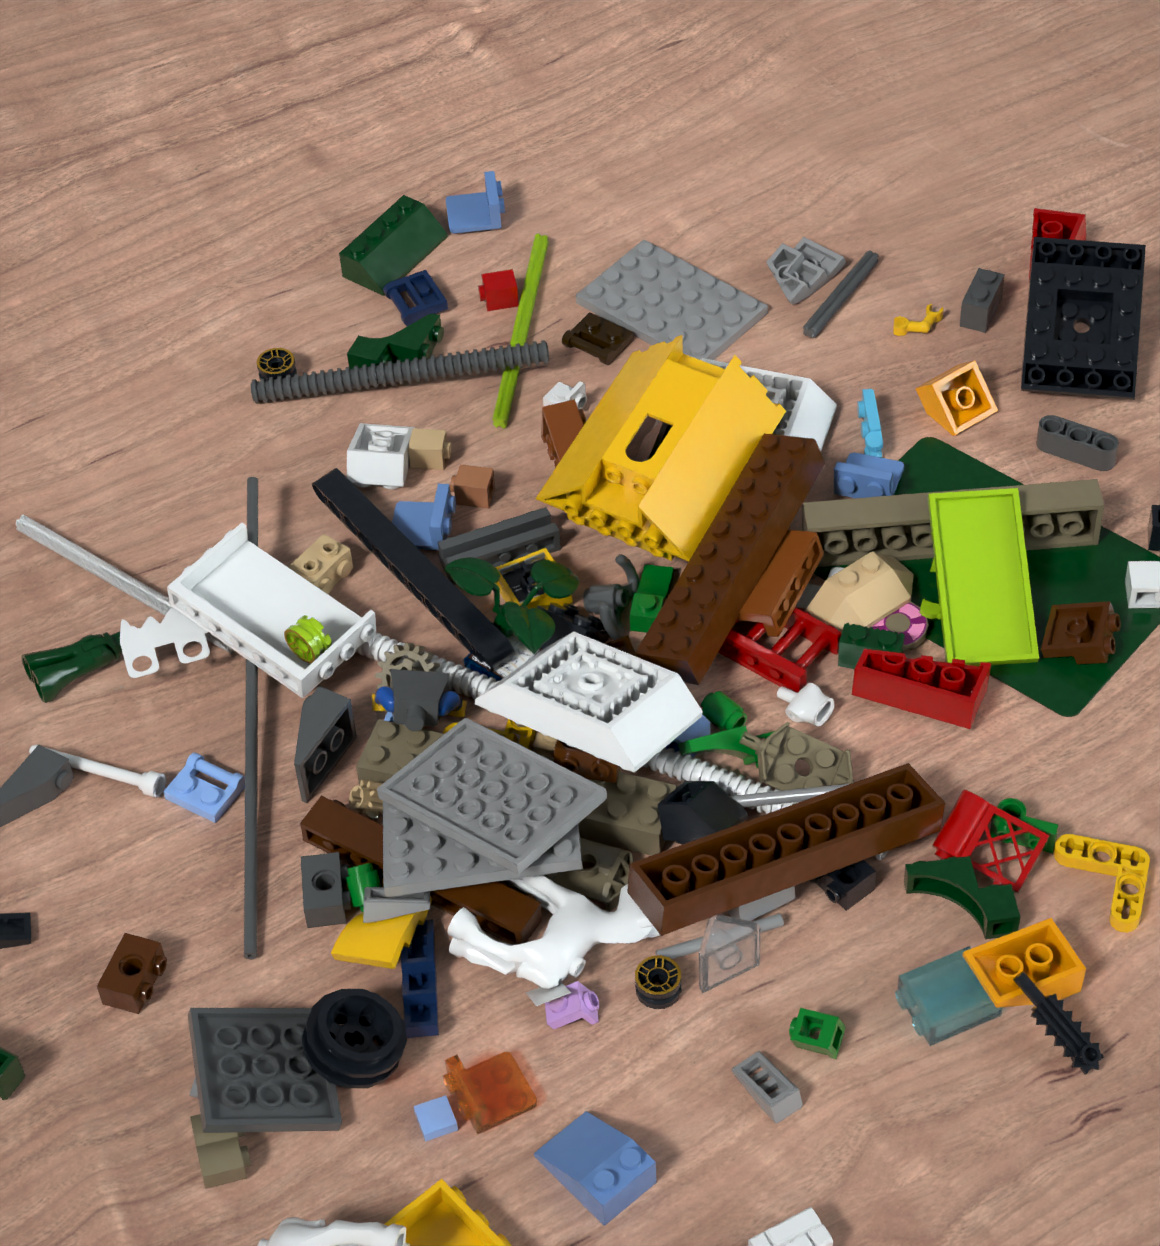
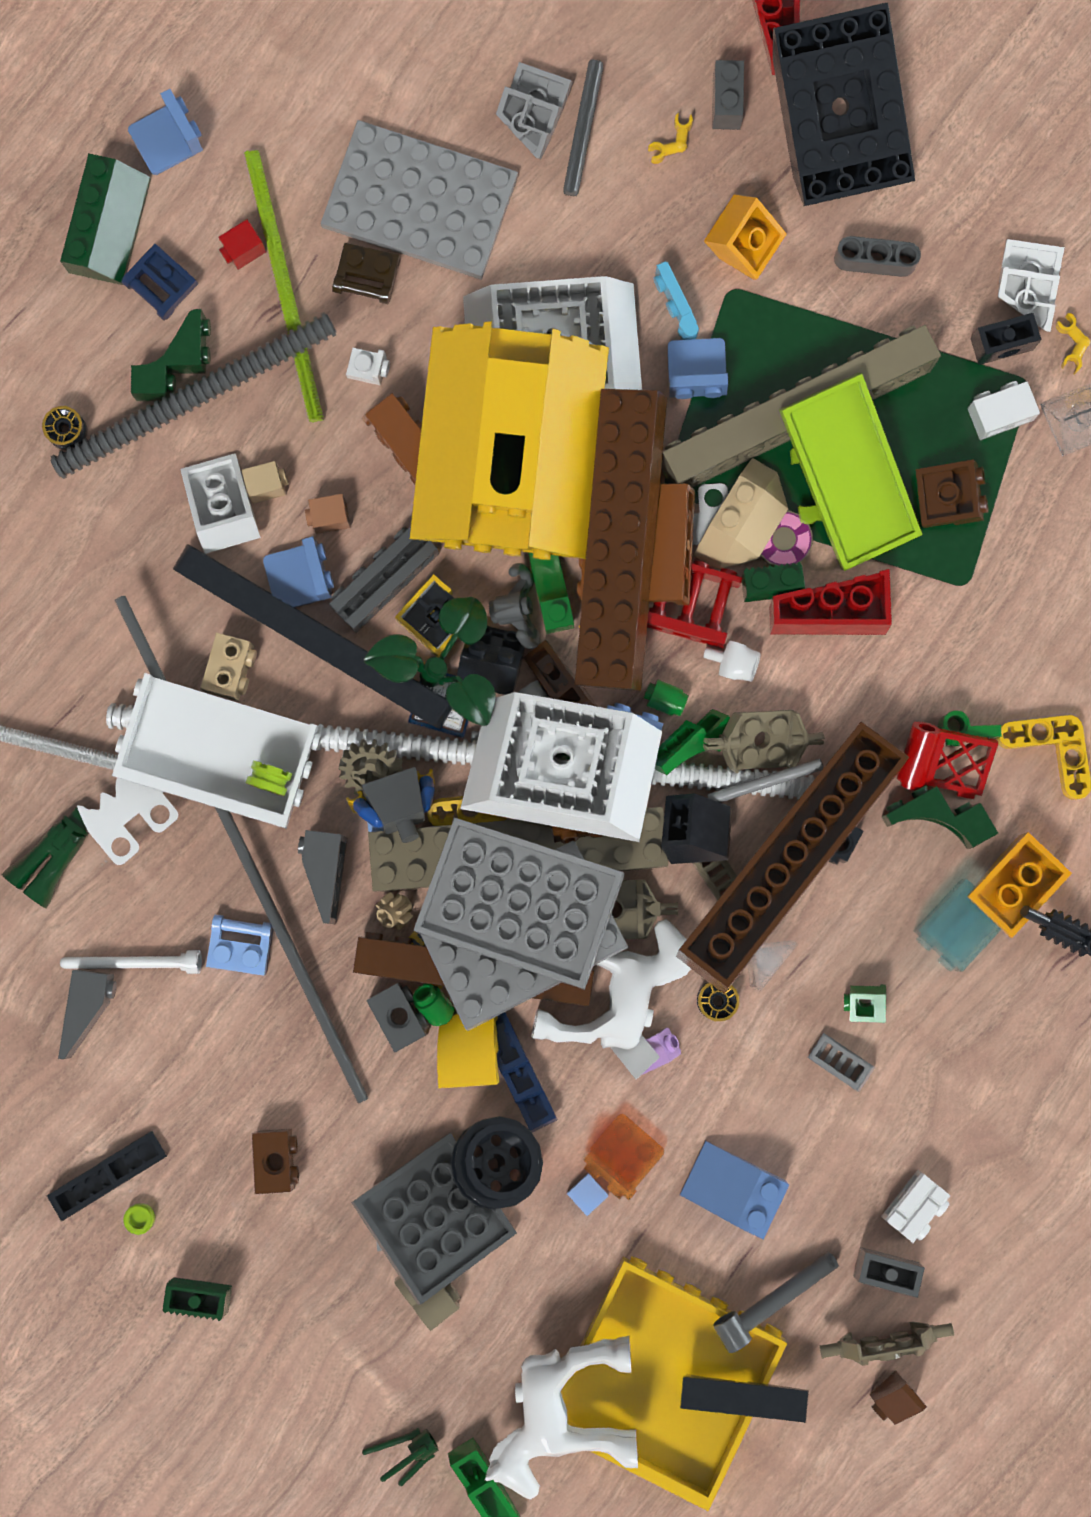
camera: 20 degrees left, 35 degrees up
light grey slope [363,887,430,923] -> none

